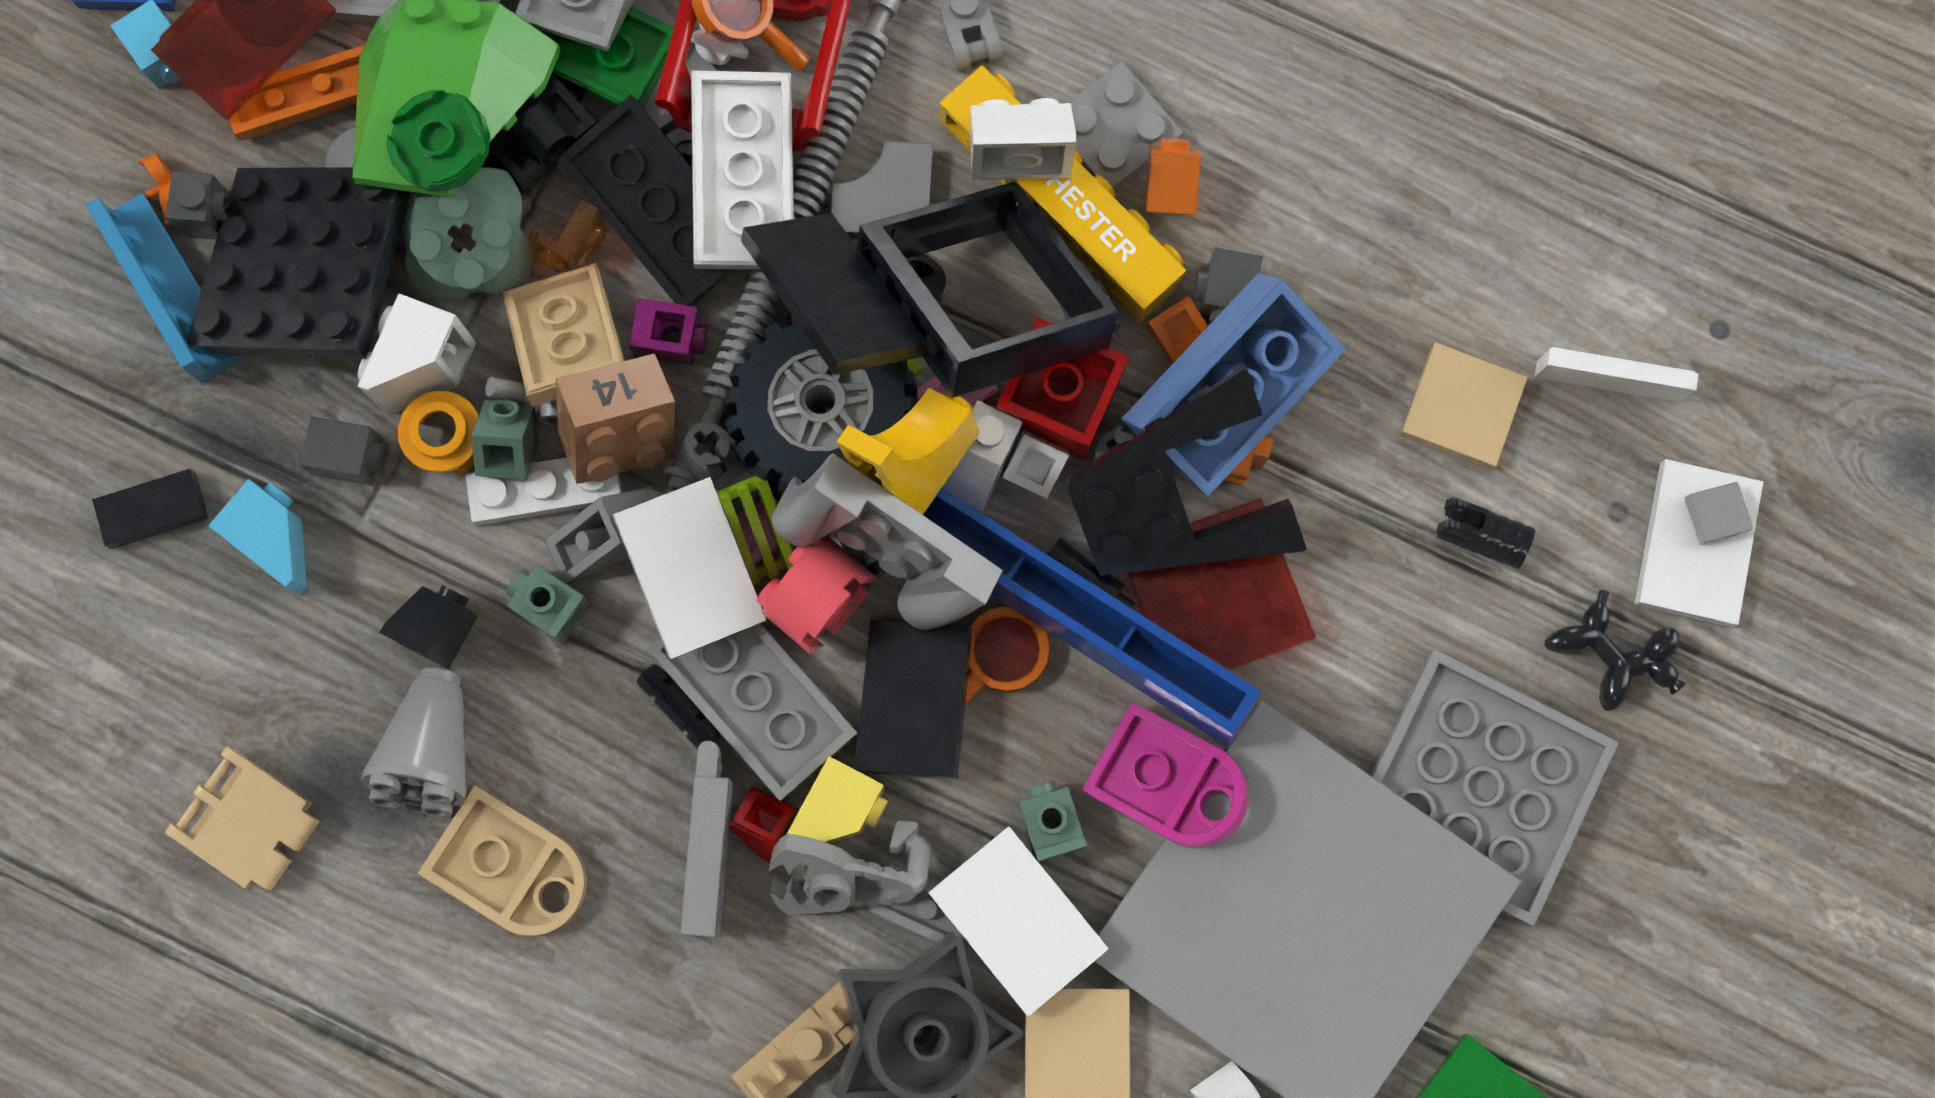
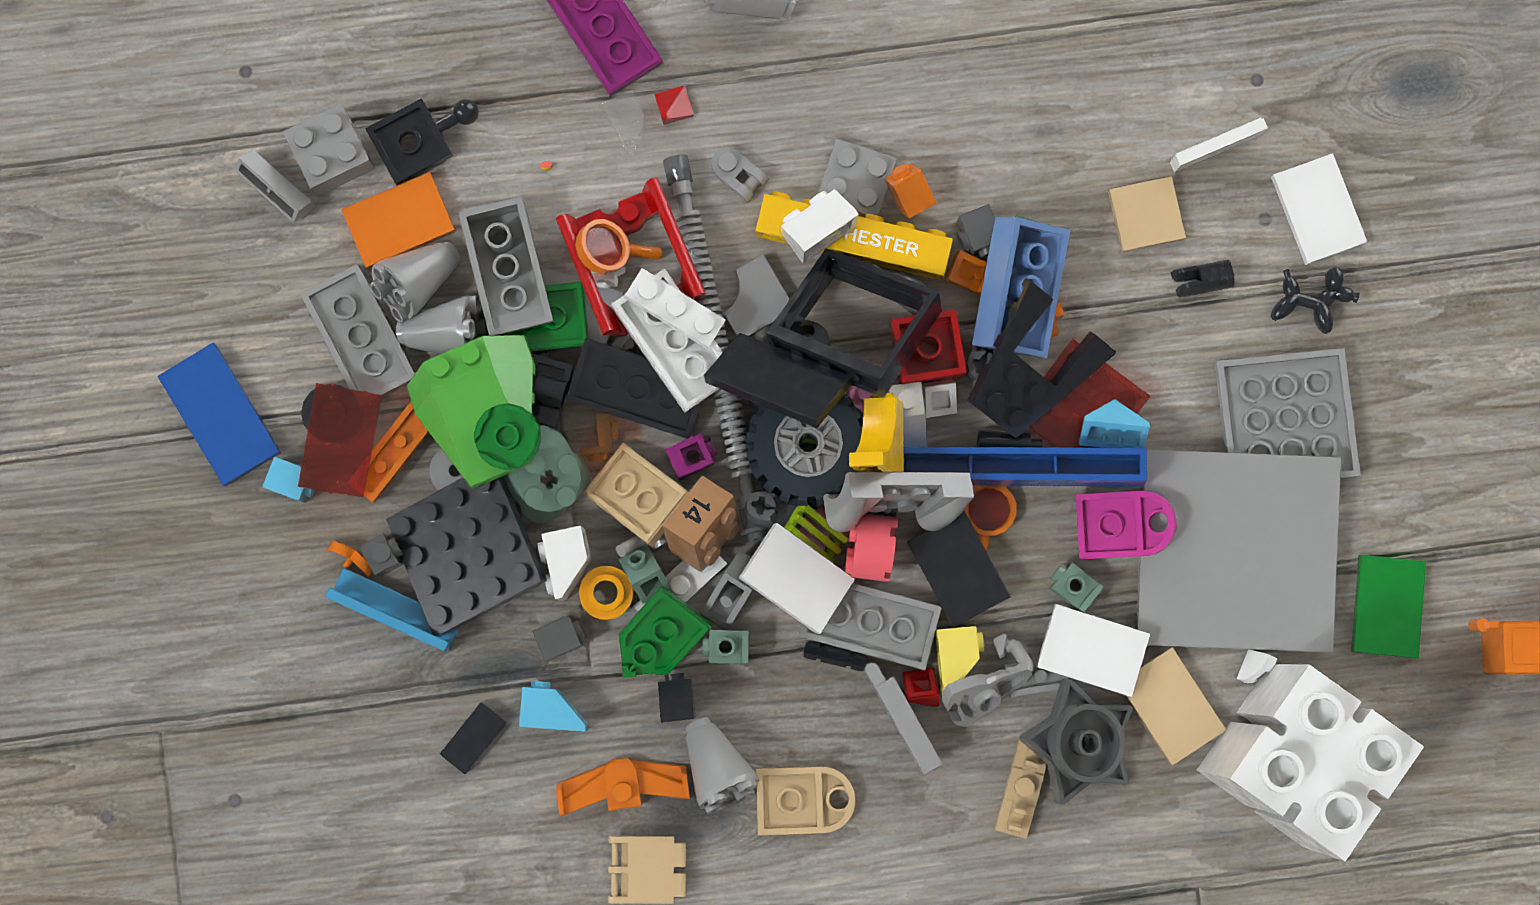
camera: 35 degrees left, 5 degrees up
light grey tile [1684,481,1754,545] -> none
none -> orange plate [556,757,691,817]
none -> green tile [619,586,711,678]
none -> white plate [624,268,725,349]
none -> medium azure slope [1079,399,1150,448]

